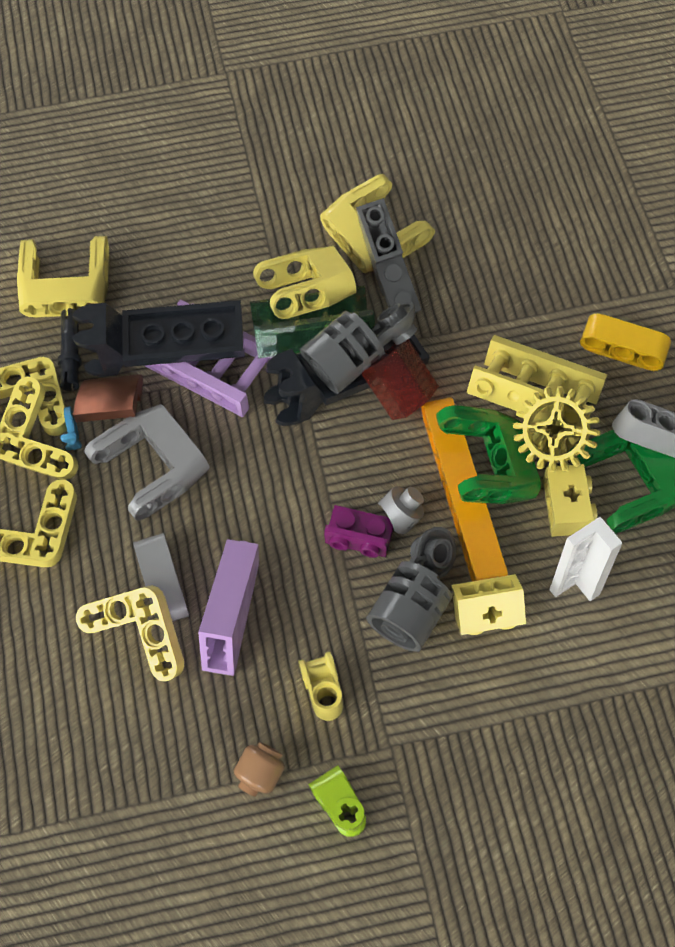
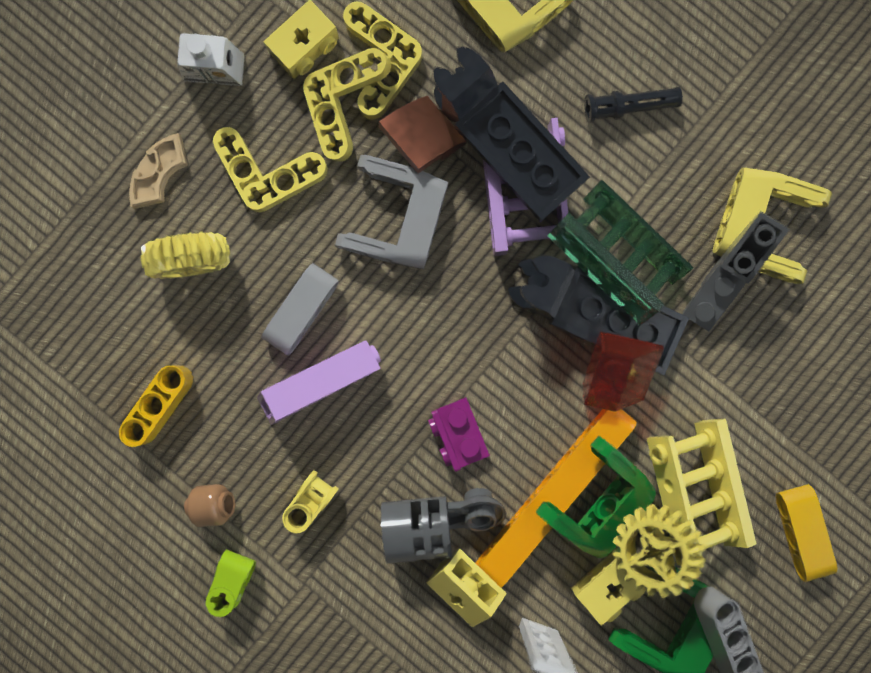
camera: 50 degrees right, 25 degrees up
black pin [58,308,82,391] -> none
dark azure piece [61,406,82,451] -> none
light yellow beam [76,585,184,681] -> none
light yellow connector [253,246,357,319] -> none
dark grey cylinder [300,302,417,394] -> none
light grey piece [377,486,424,534] -> none
none -> yellow beam [119,366,193,447]
none -> light yellow gear [140,232,230,279]
none -> black pin [584,87,683,123]

